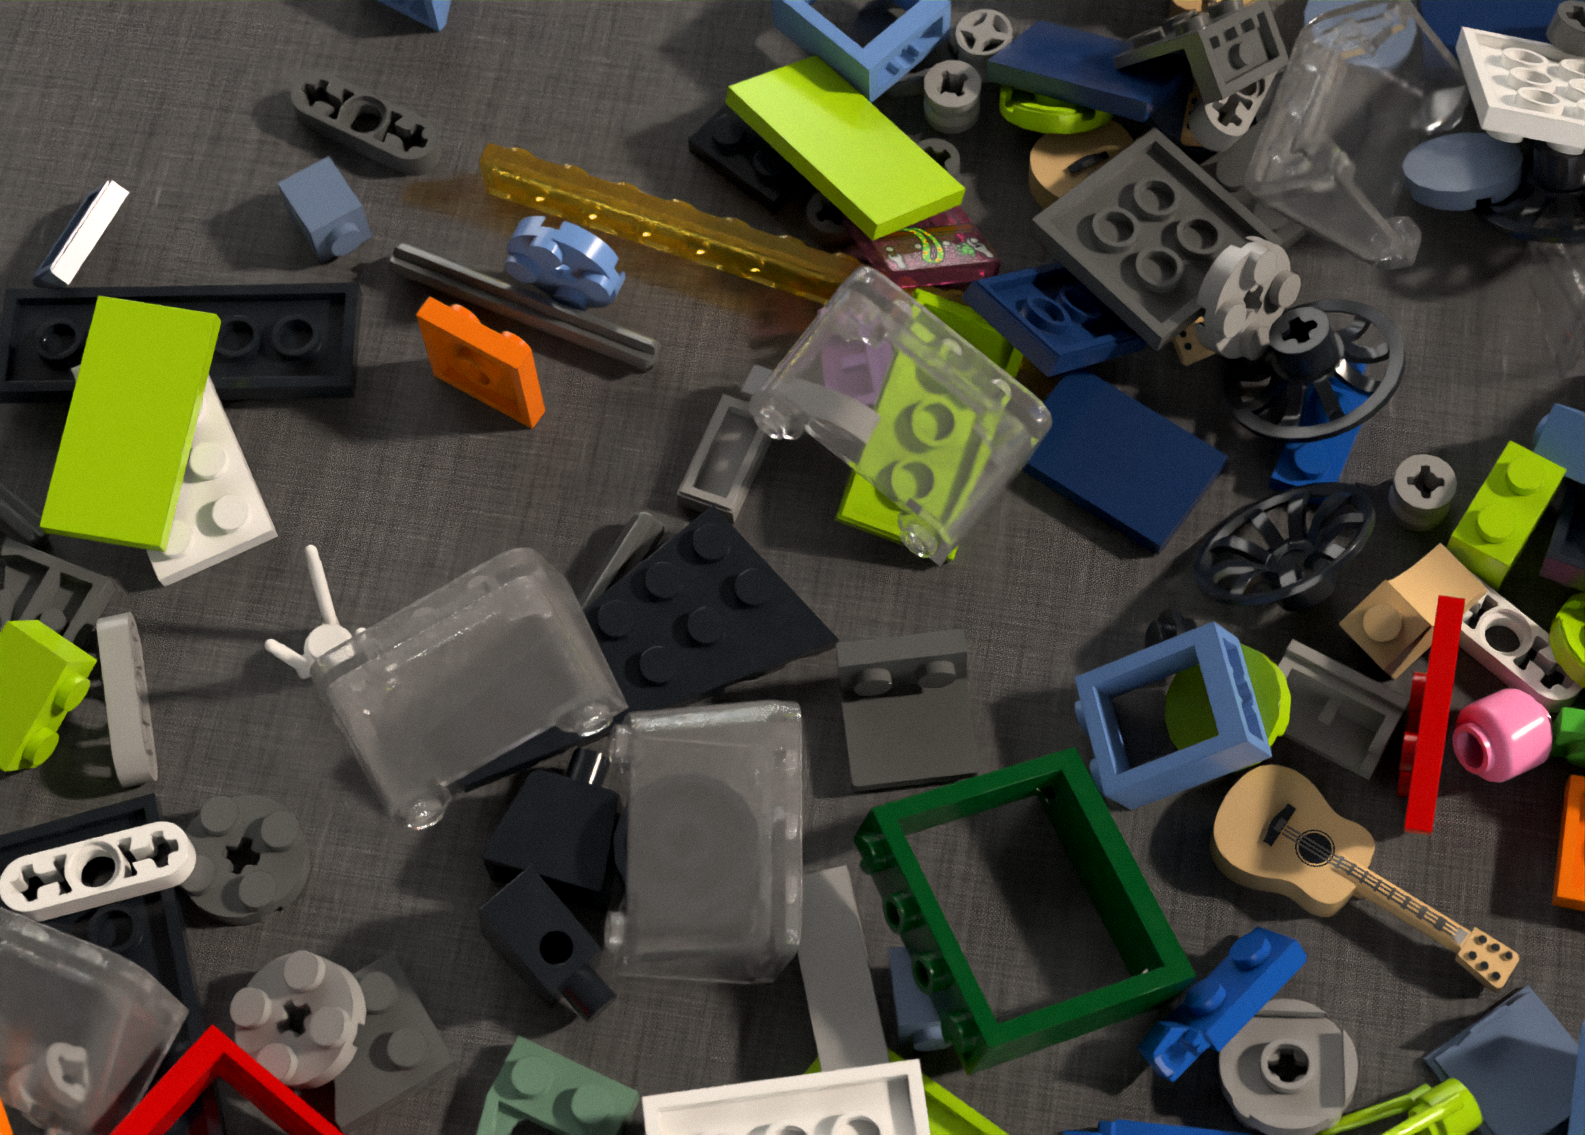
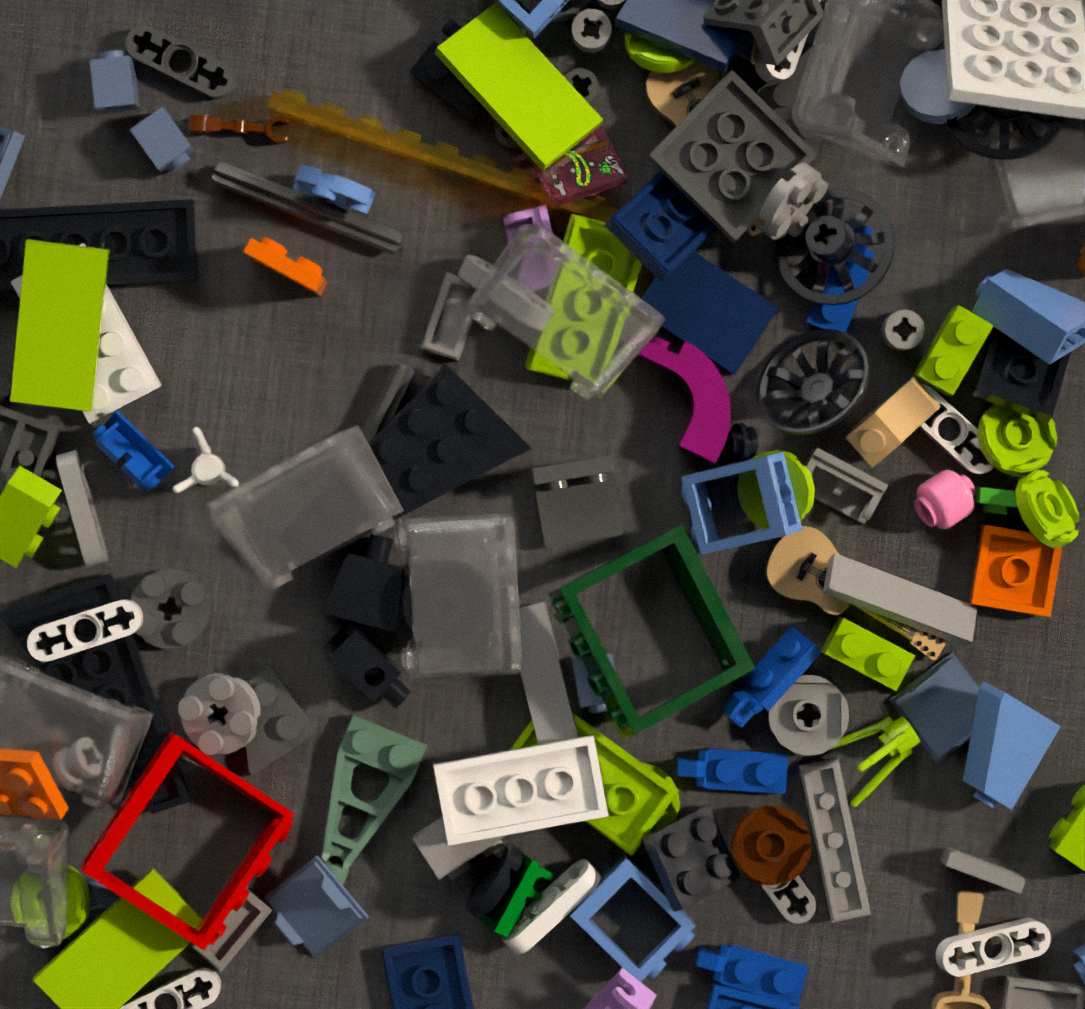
camera: 10 degrees left, 25 degrees up
red wing [1397,595,1465,836] -> none
none -> sand blue brick [89,50,140,113]
none -> blue hinge [91,410,174,492]
none -> reddish brown piece [188,114,290,144]
none -> magenta arch [634,335,731,464]
none -> lime brick [821,616,915,691]
none -> light grey tile [823,553,978,647]

